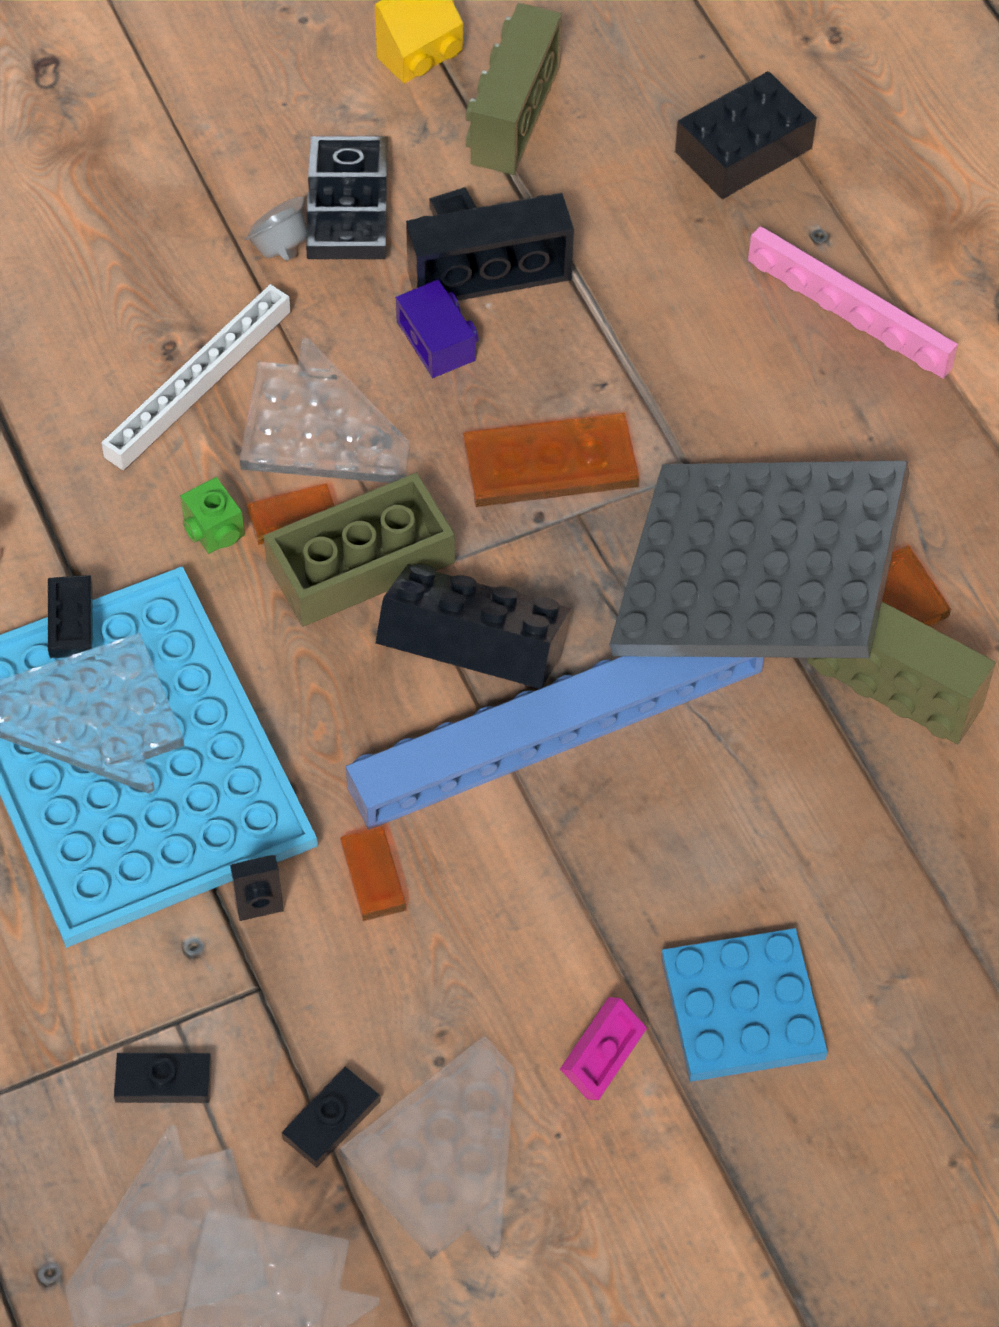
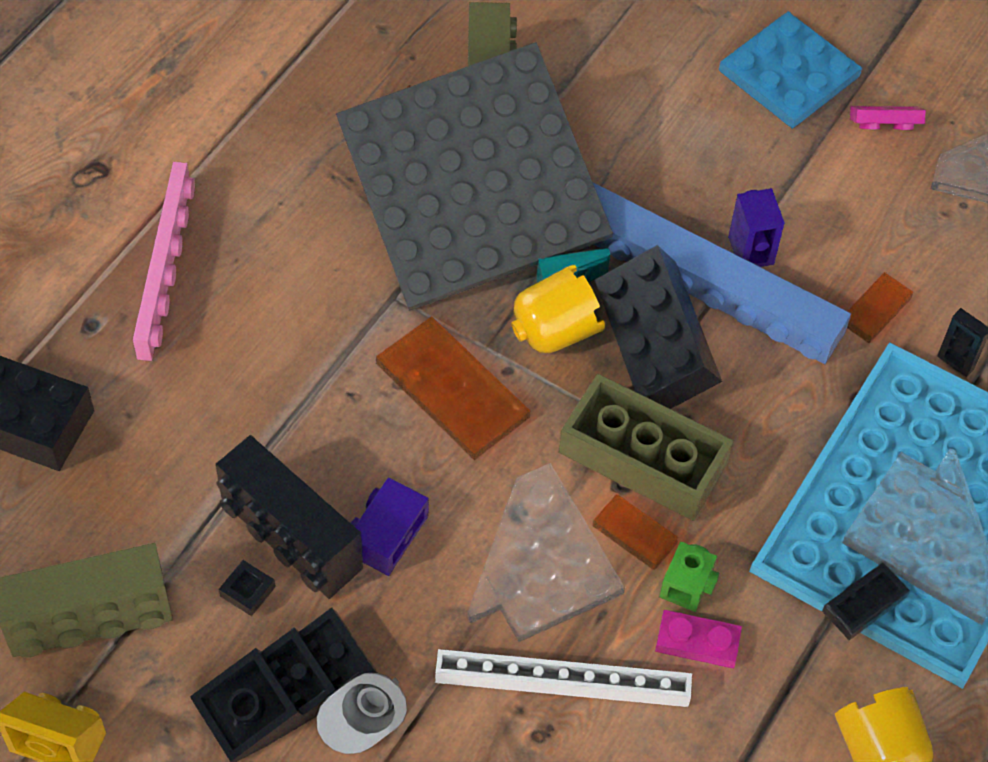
camera: 125 degrees left, 0 degrees up
none -> yellow cylinder [511,264,605,353]
none -> teal slope [536,248,611,283]
none -> dark pink plate [655,610,742,669]
none -> dark purple brick [728,188,785,267]

